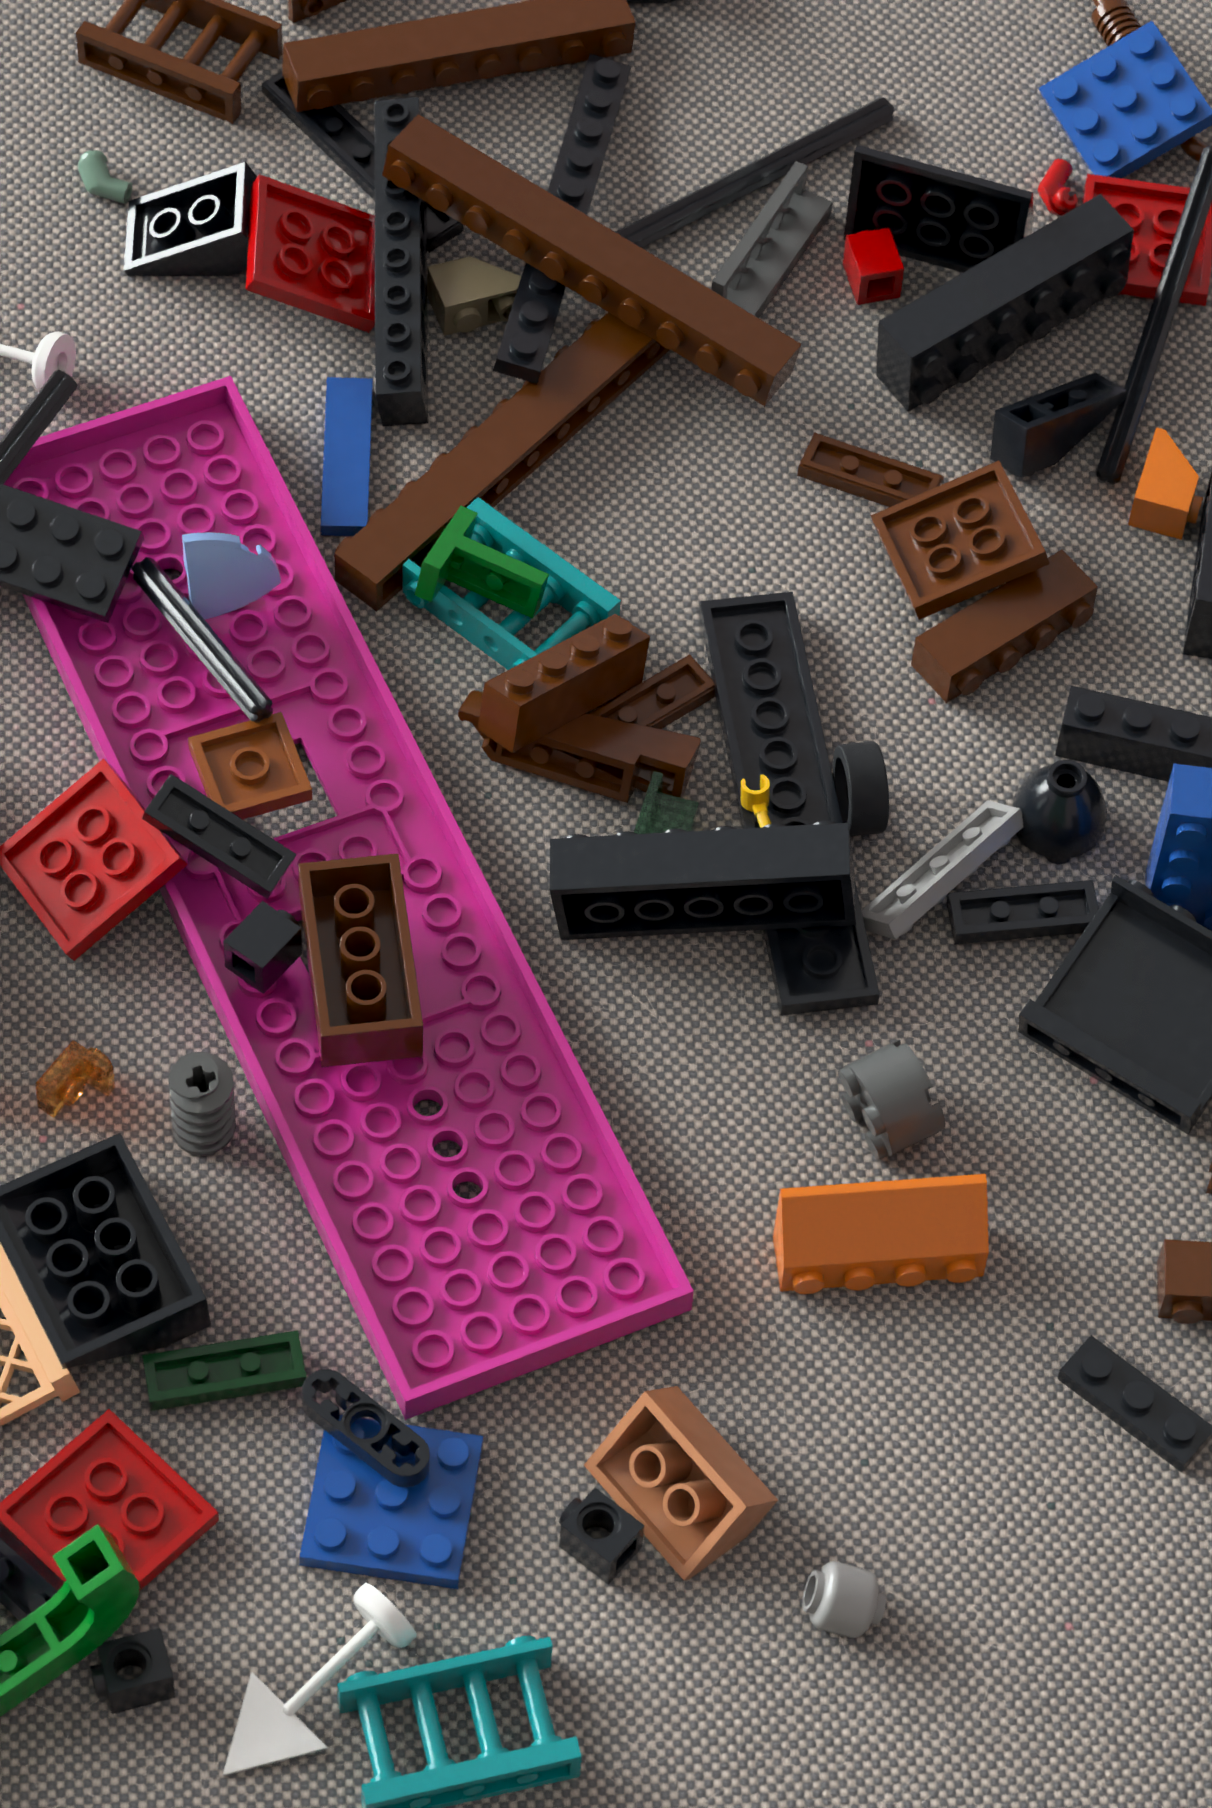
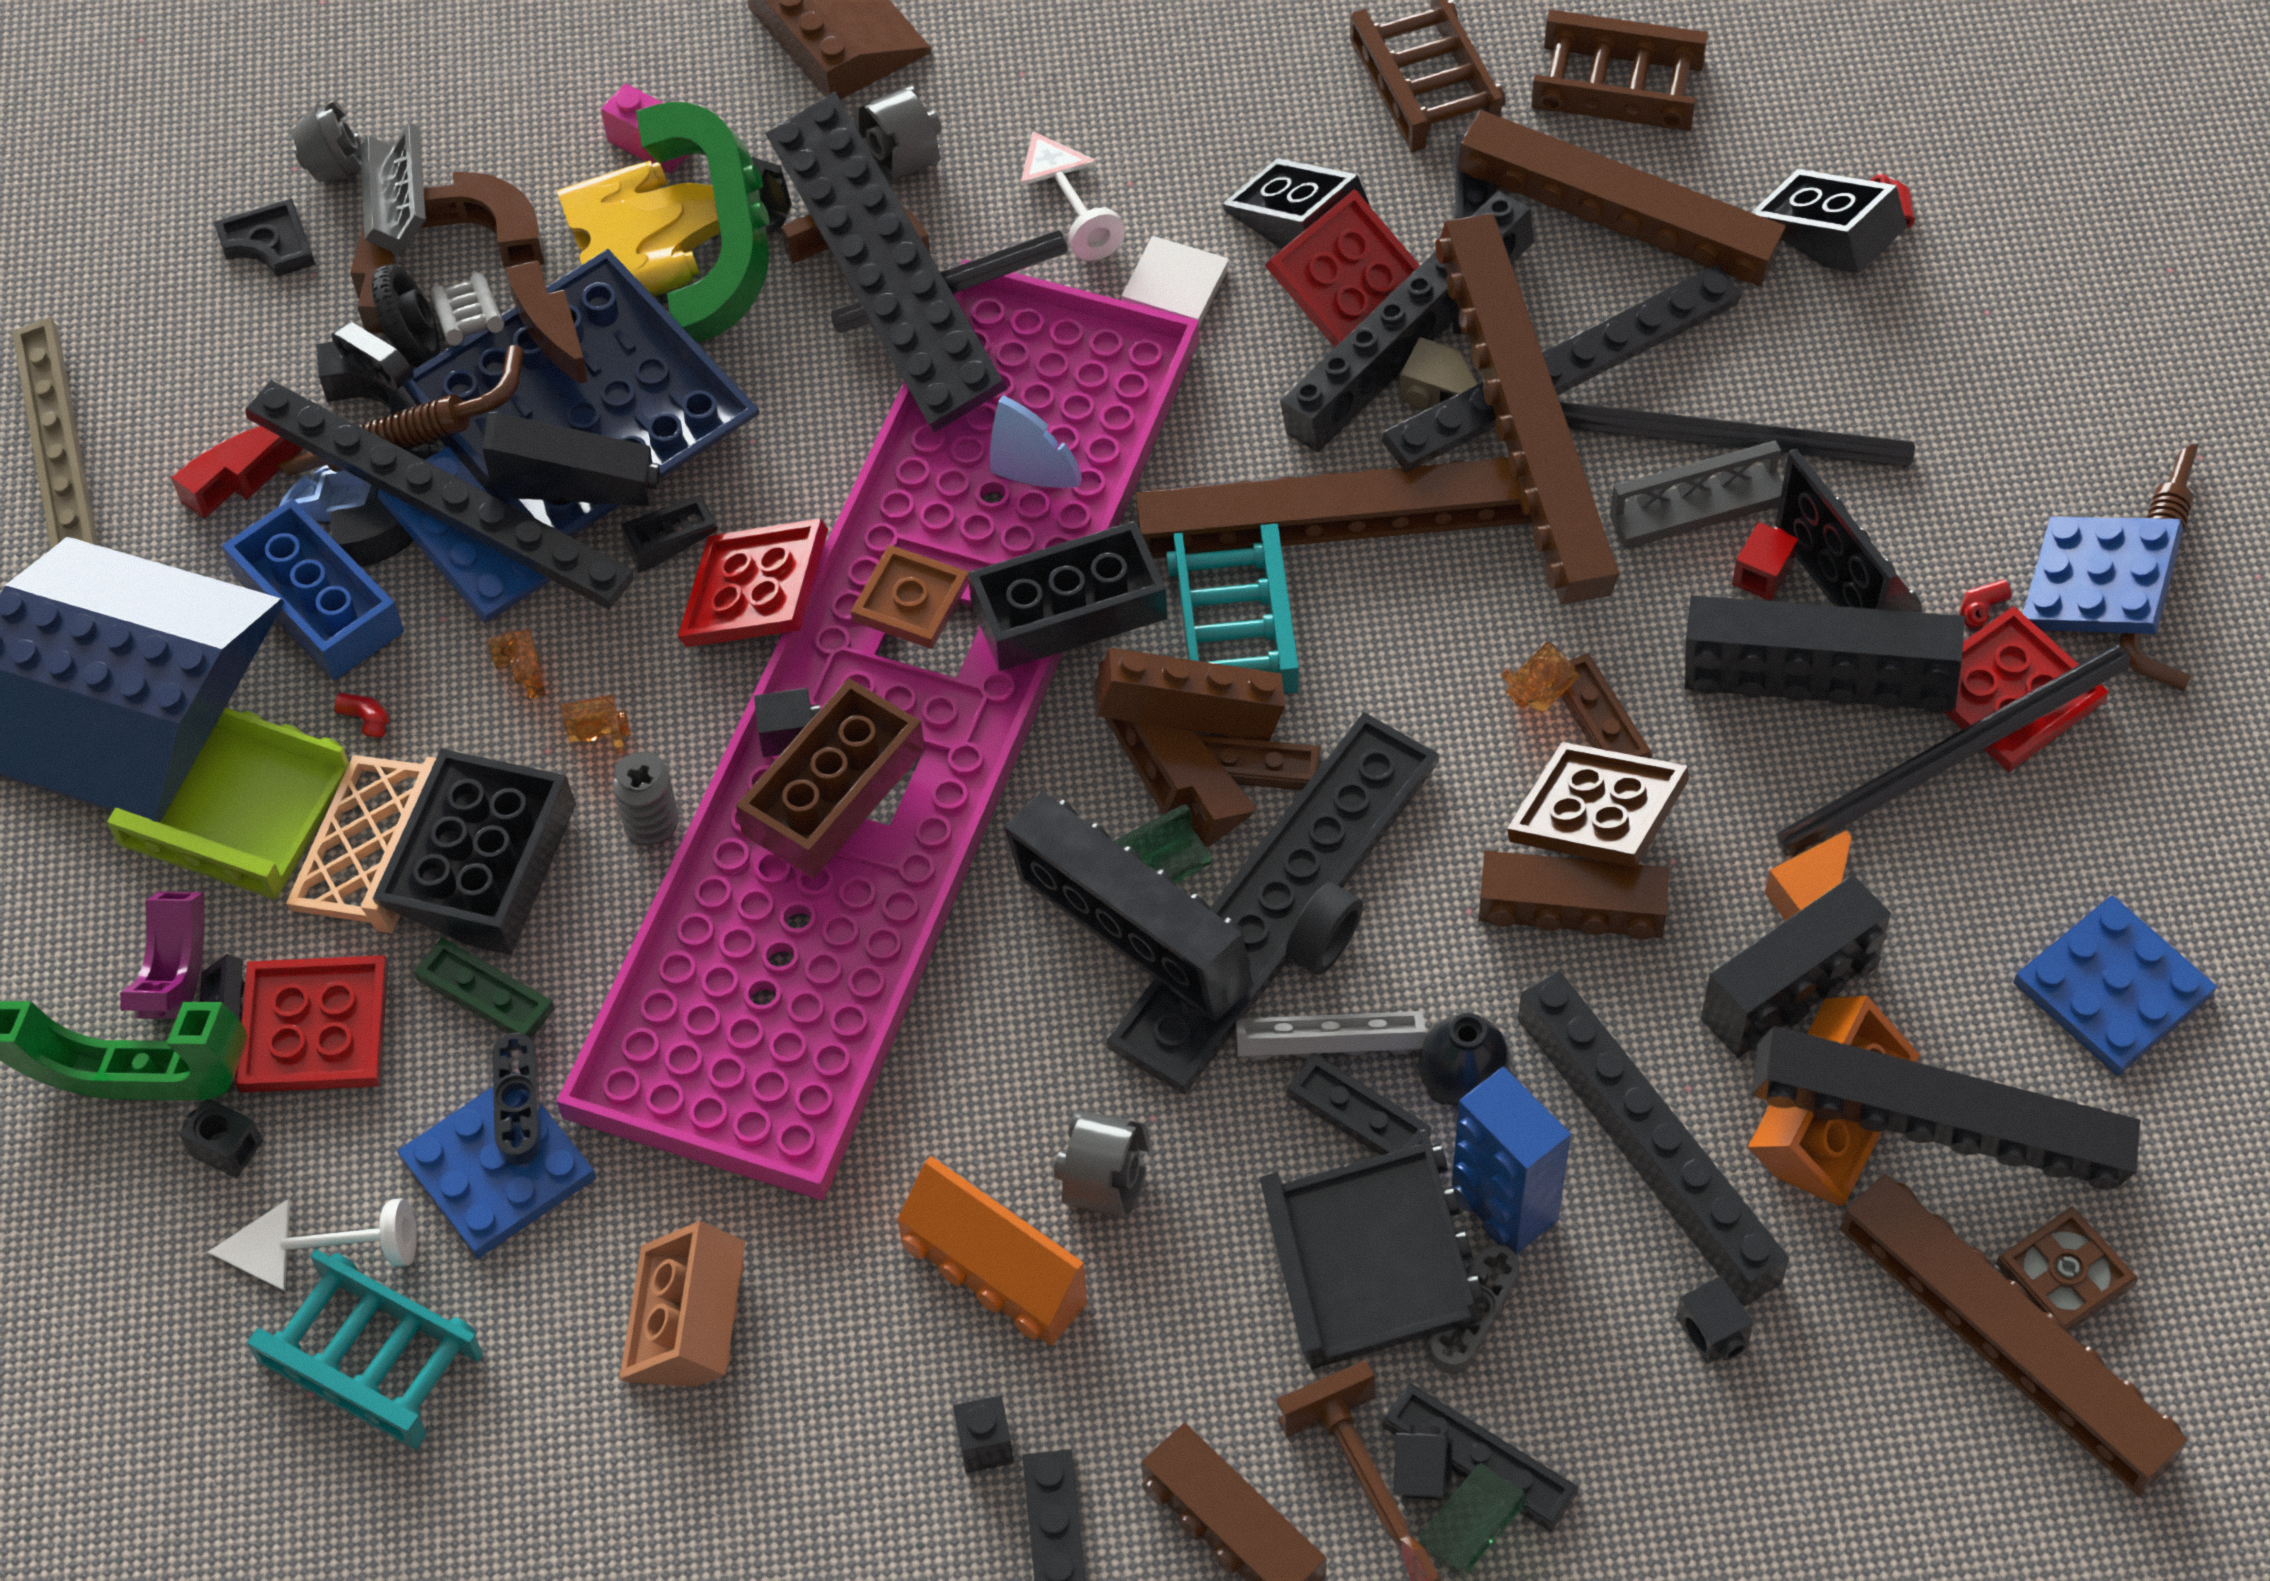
camera: 50 degrees right, 0 degrees up
sand green arm [78,150,133,204] -> none
black axle [132,557,273,723] -> none
black plate [142,774,297,899] -> none
blue tile [321,377,373,536] -> none
green bracket [414,506,549,619] -> none
black brick [559,1487,645,1585] -> none
yellow hand [740,774,771,827] -> none
light grey head [802,1561,886,1638] -> none
black slope [990,372,1127,478] -> none
none -> black brick [953,1395,1014,1474]
none -> black brick [968,521,1167,671]
none -> white tile [1121,236,1229,327]
none -> clear orange bracket [1500,641,1581,712]

